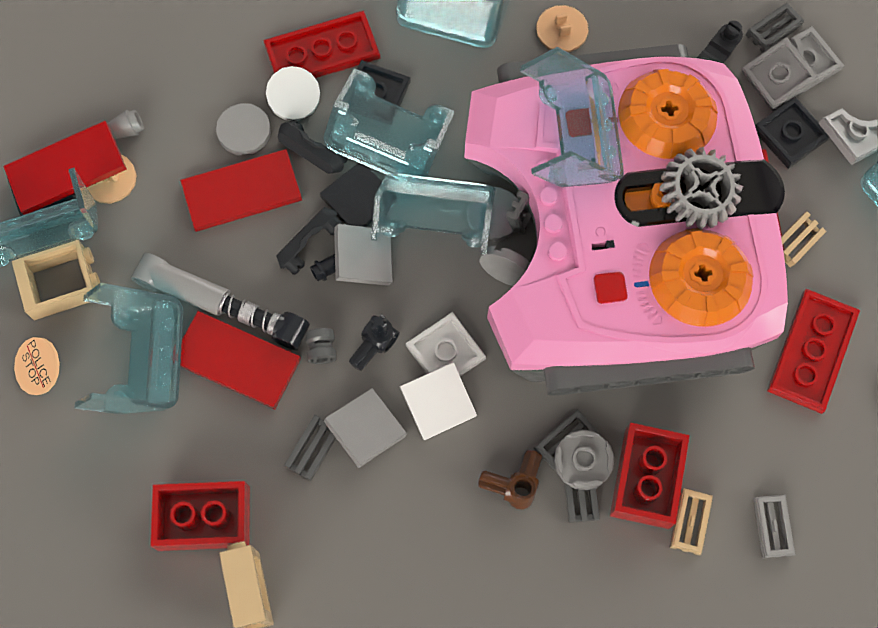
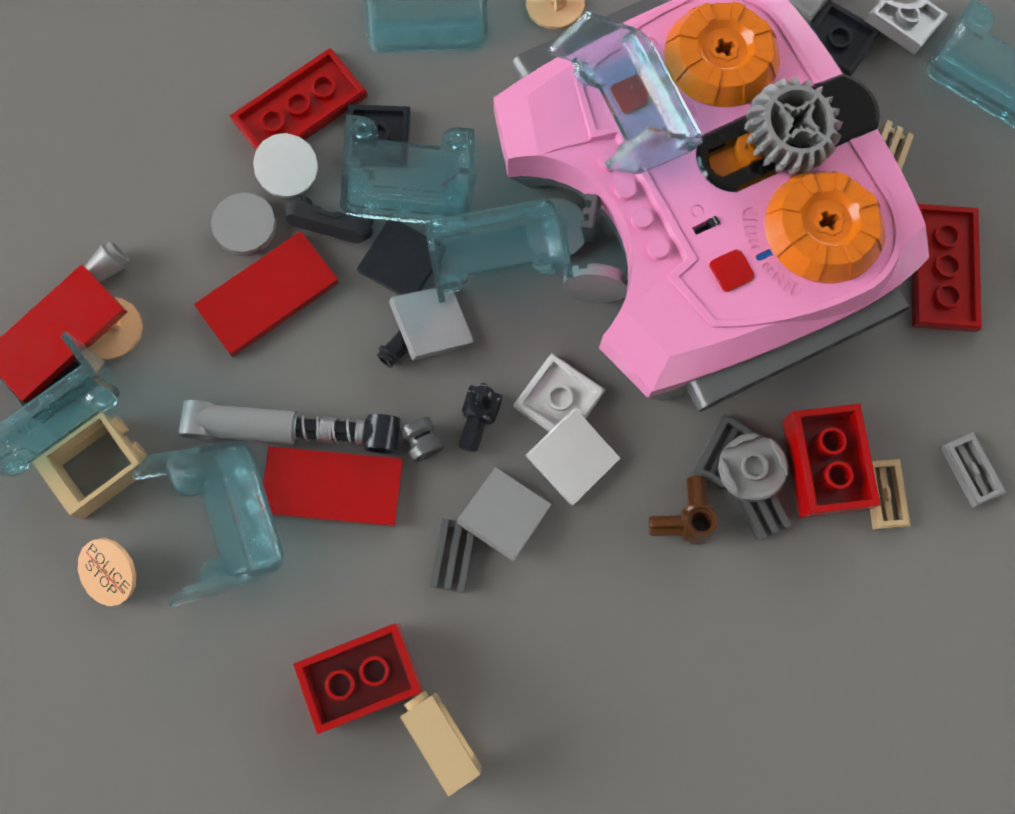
camera: 20 degrees left, 5 degrees up
black piece [276,207,343,274] -> none

